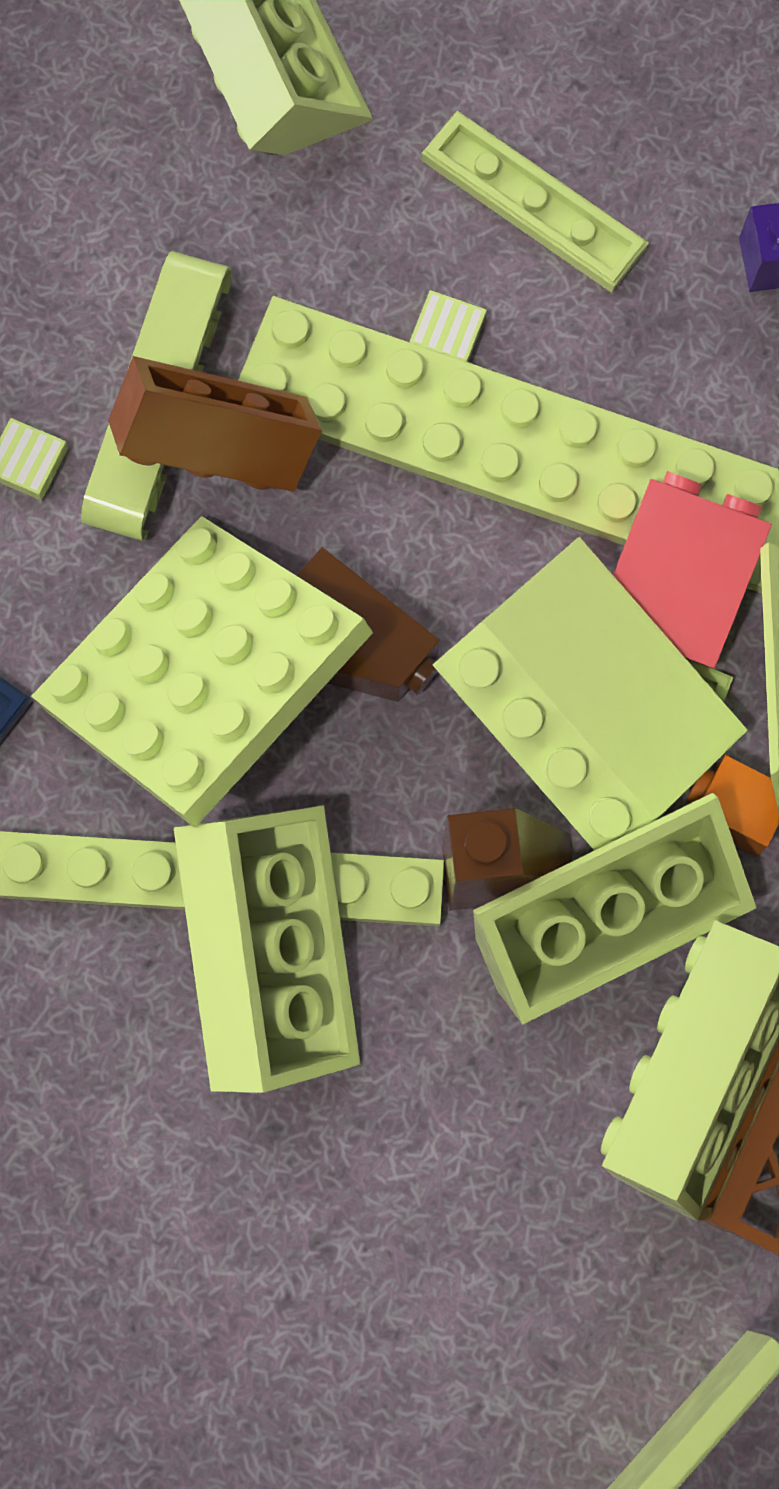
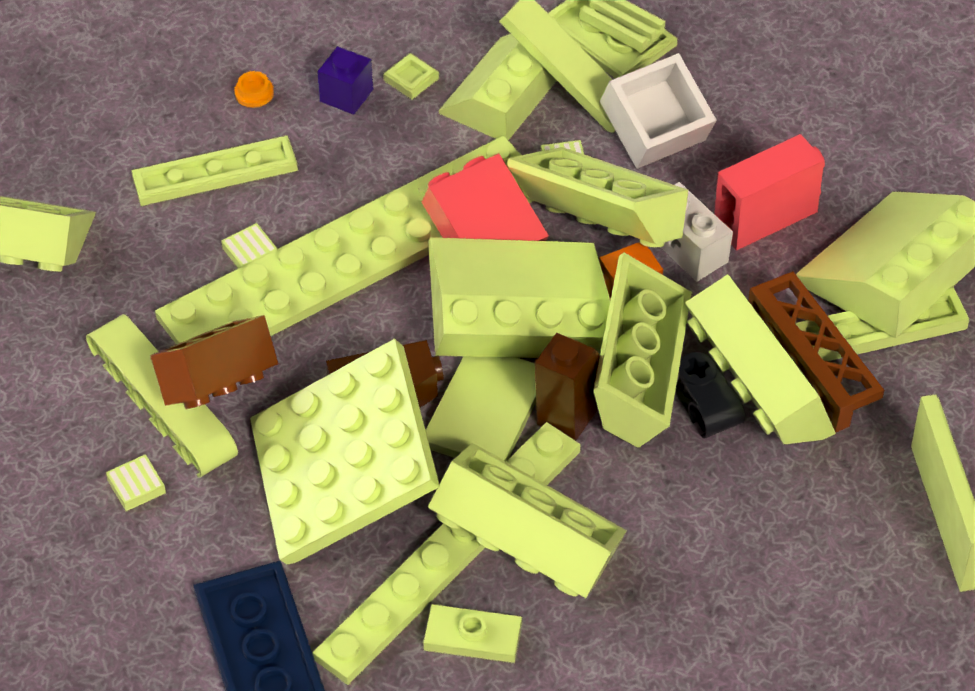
camera: 50 degrees left, 25 degrees down
none -> light orange plate [234,71,274,108]
none -> yellowish green plate [423,604,522,663]
none -> yellowish green tile [425,356,536,462]
none -> black piece [675,352,745,438]

